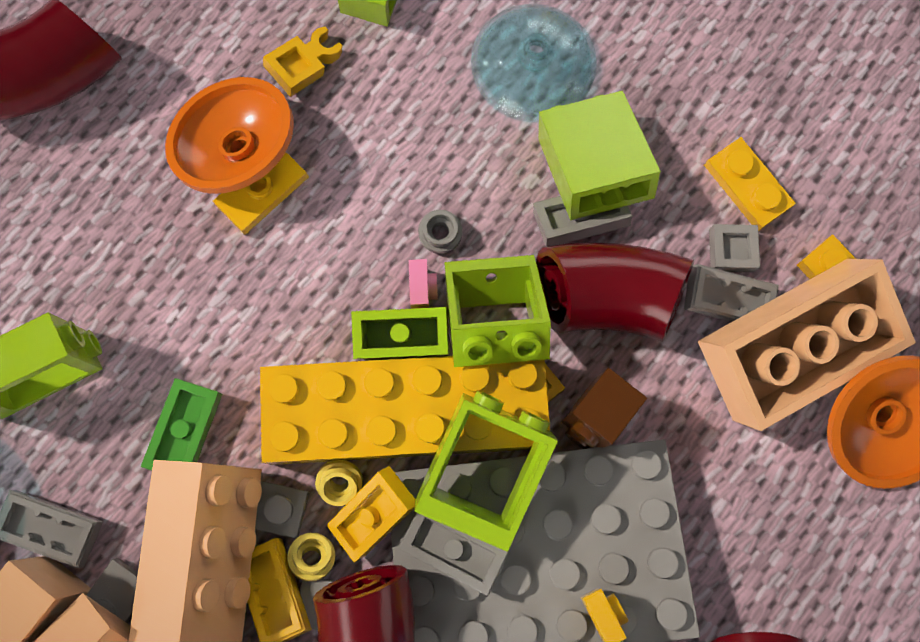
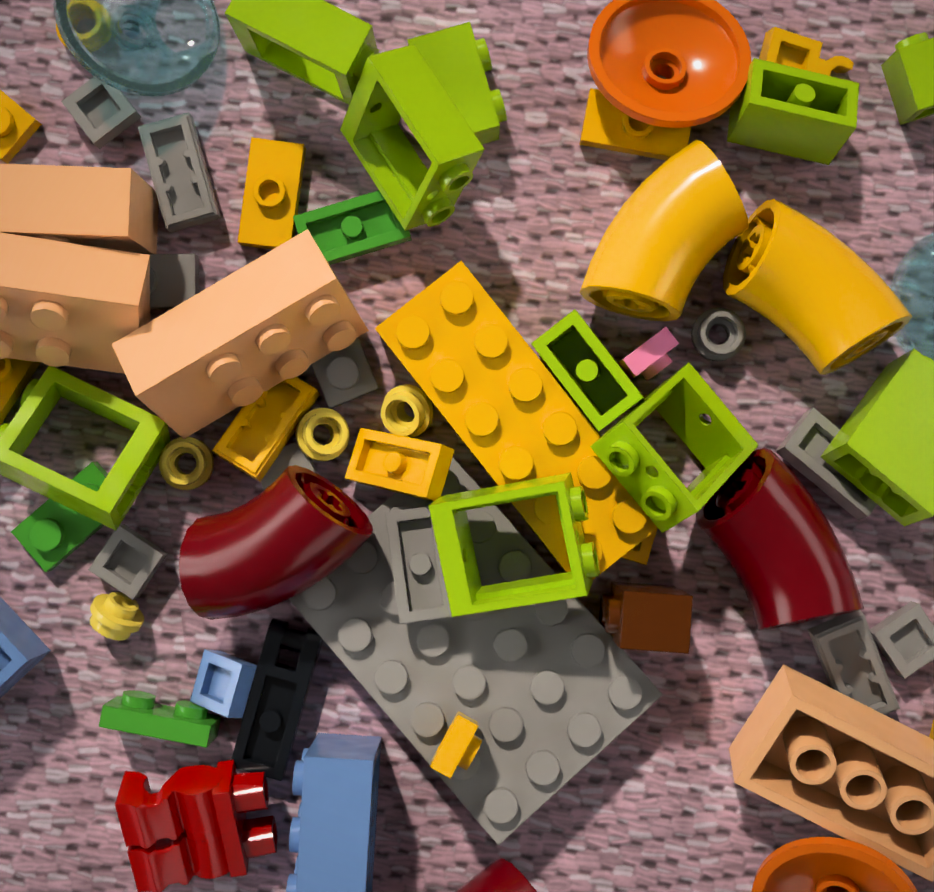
camera: 65 degrees right, 10 degrees up
none -> yellow plate [237,137,306,250]
none -> lime window [340,44,485,231]
none -> lime brick [407,22,507,144]
none -> yellow brick [579,139,749,322]
none -> yellow brick [723,199,913,375]
none -> lime brick [727,58,859,165]

